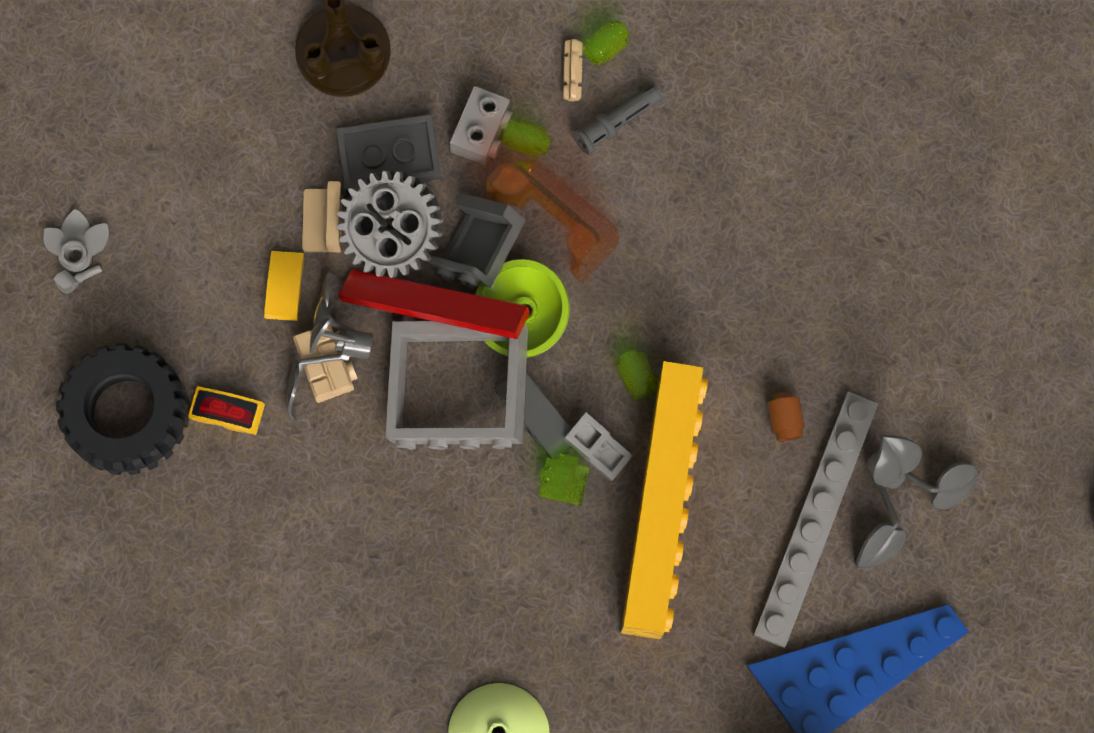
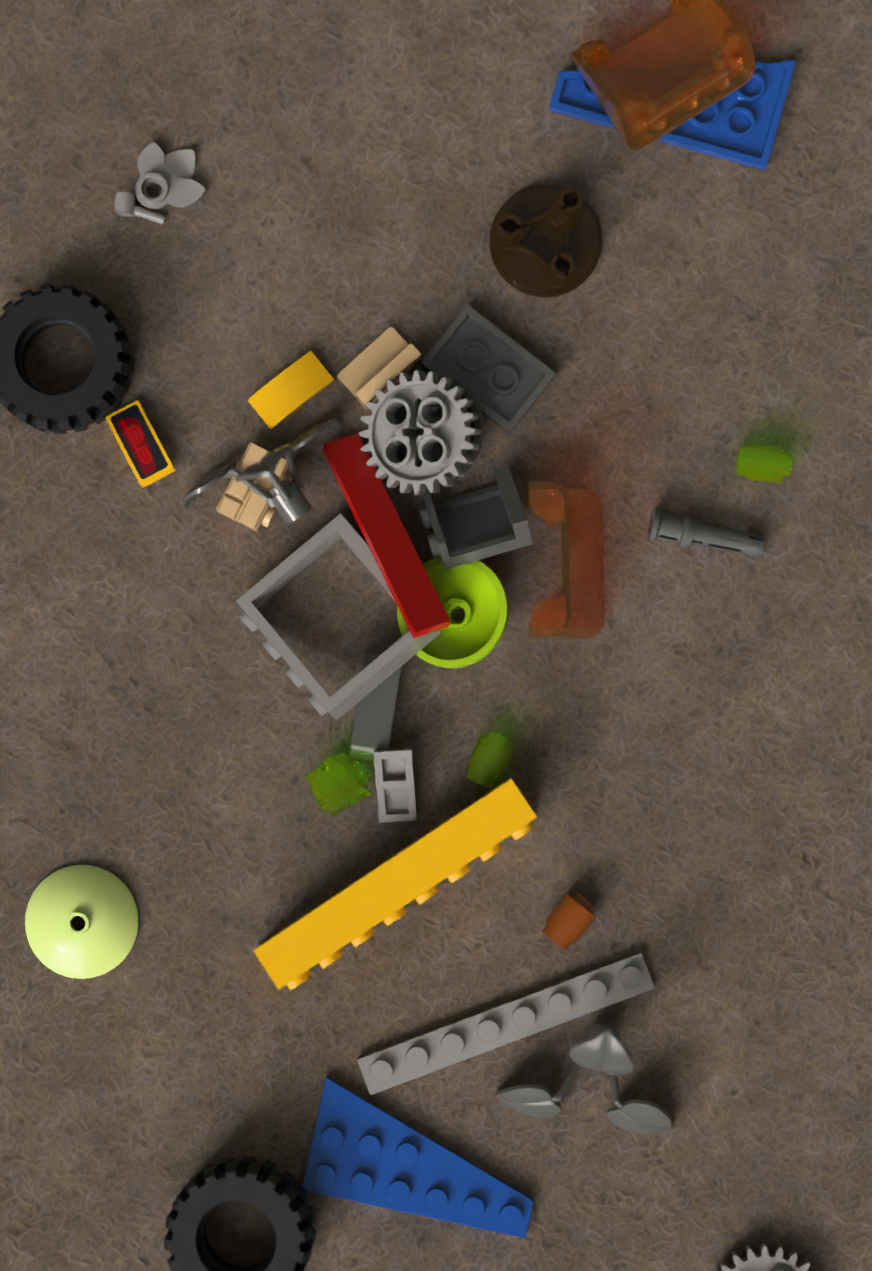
camera: 55 degrees right, 10 degrees up
light grey brick [450,86,514,166] -> none
clear neon green brick [502,118,552,159] -> none
tan axle [563,39,583,102] -> none

